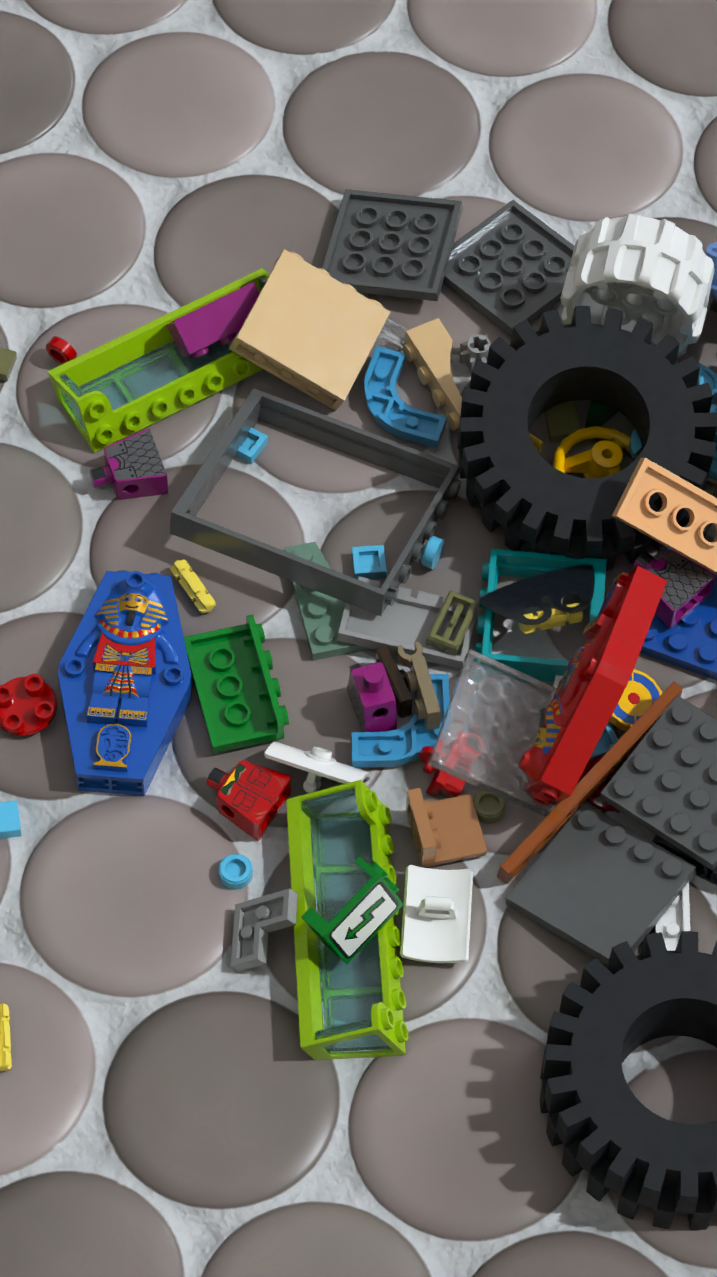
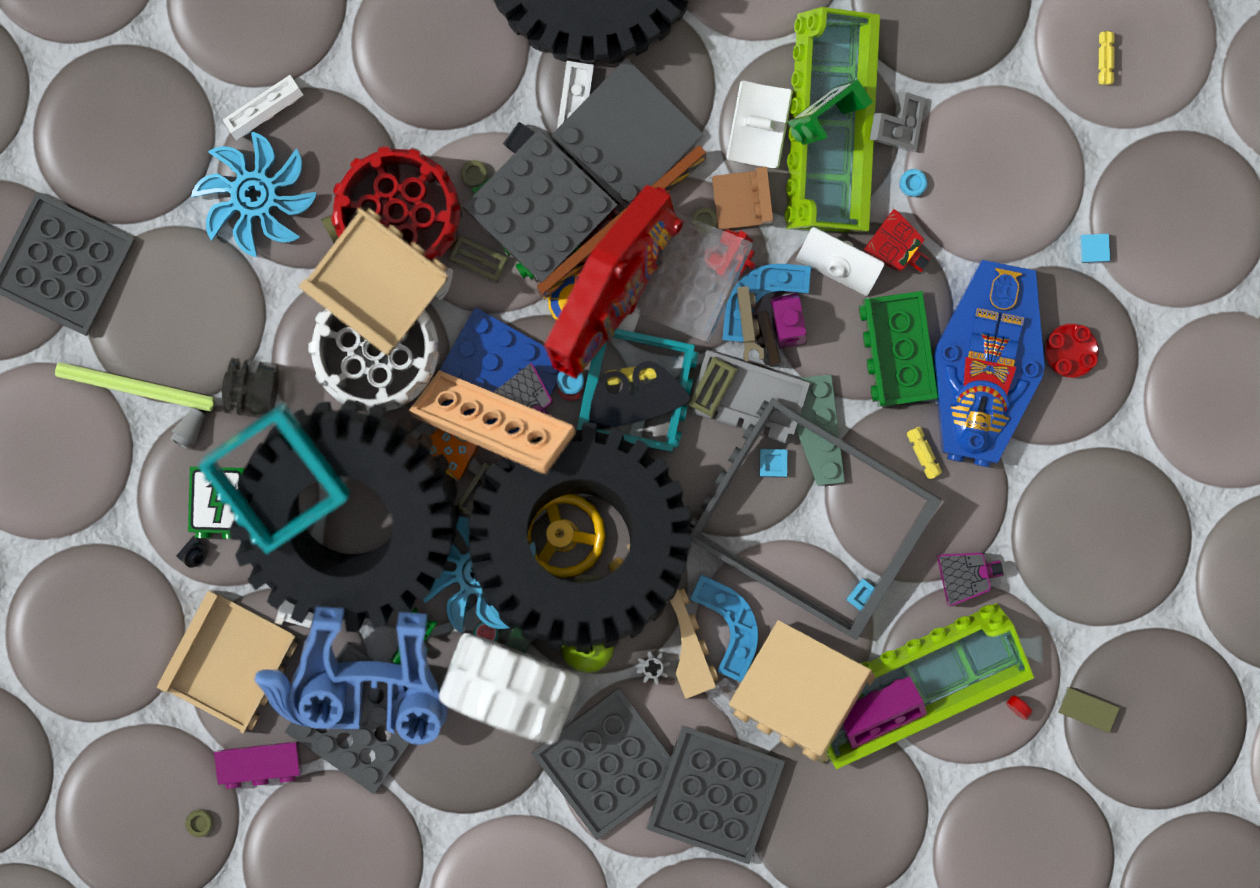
camera: 170 degrees left, 30 degrees up
medium azure tile [421,536,445,570] -> none

